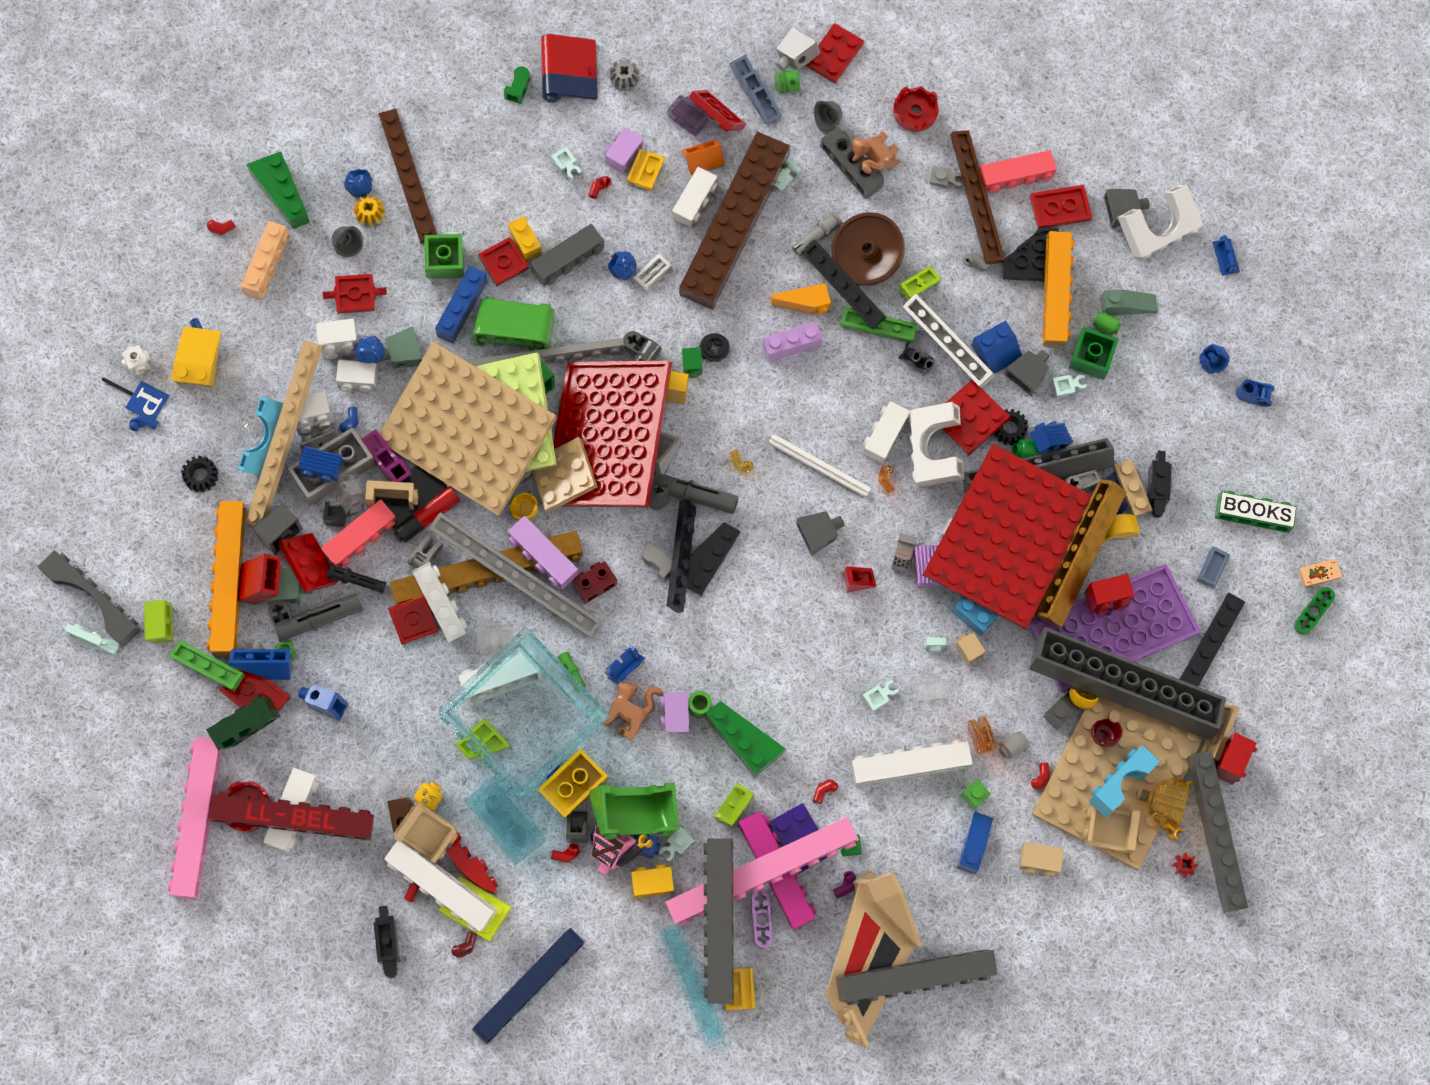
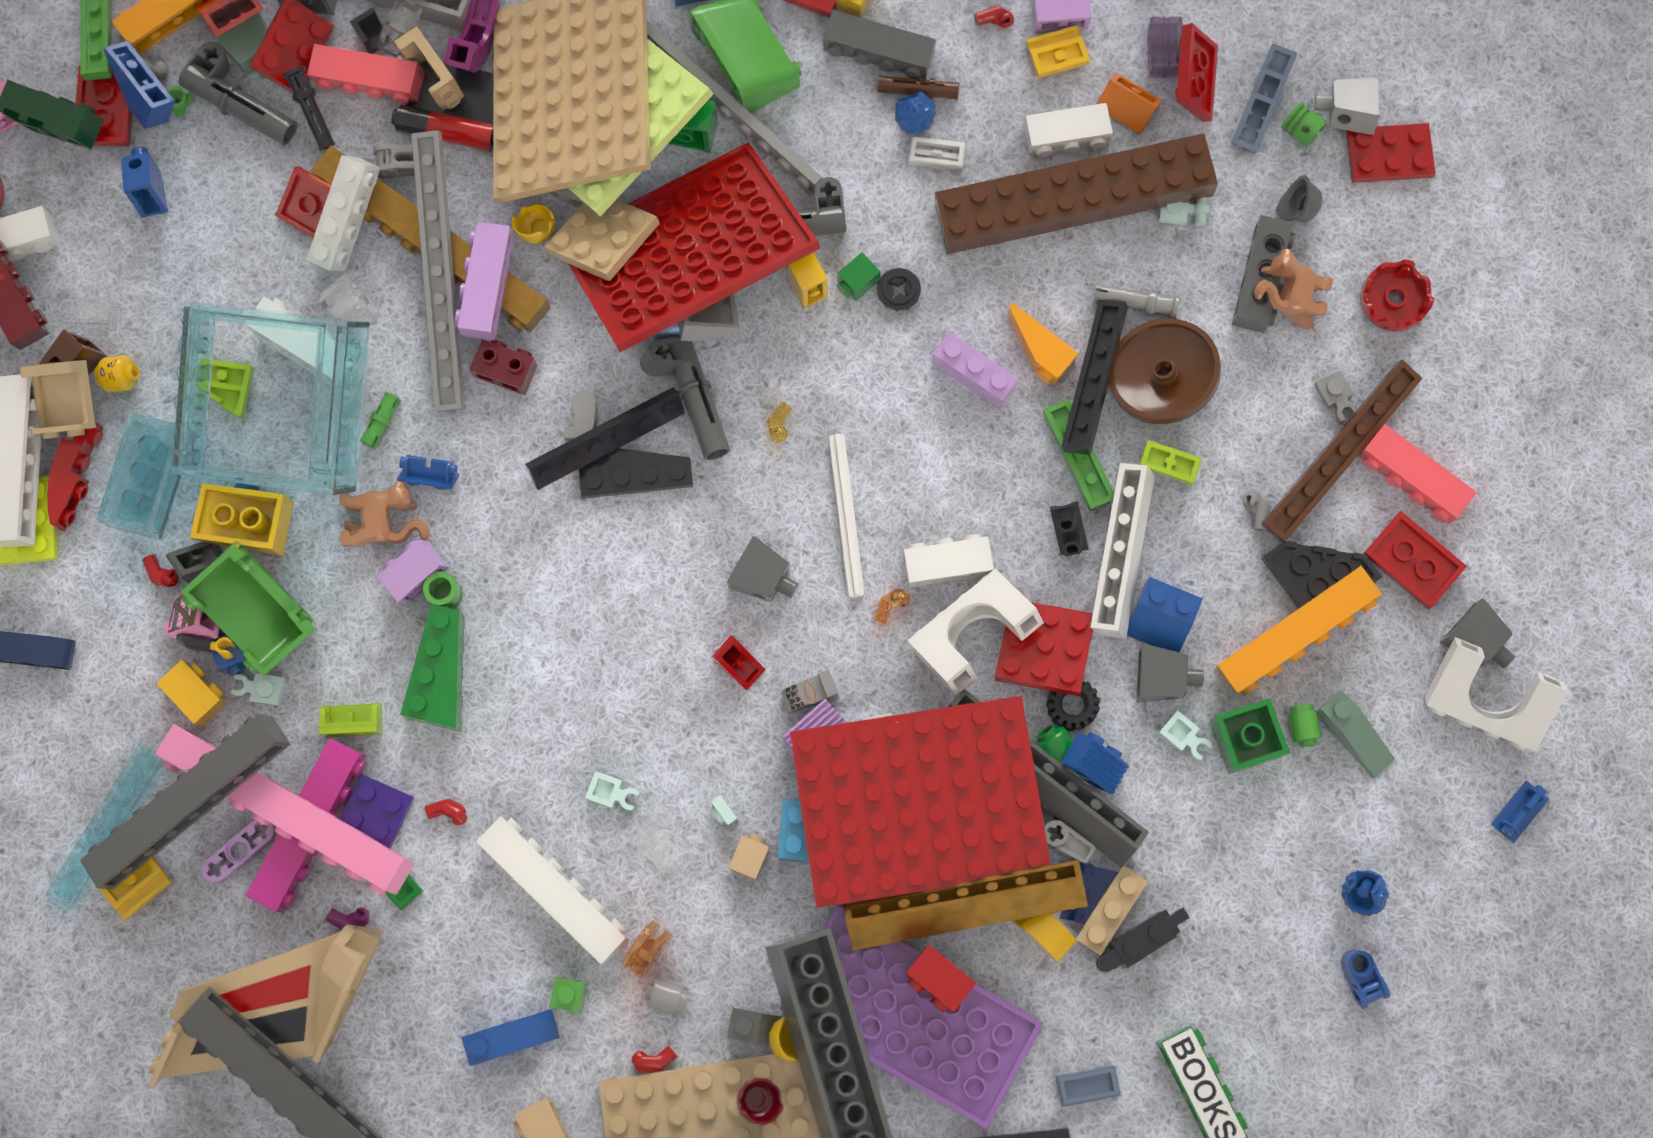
camera: 60 degrees right, 5 degrees up
none -> reddish brown pin [877,75,960,100]

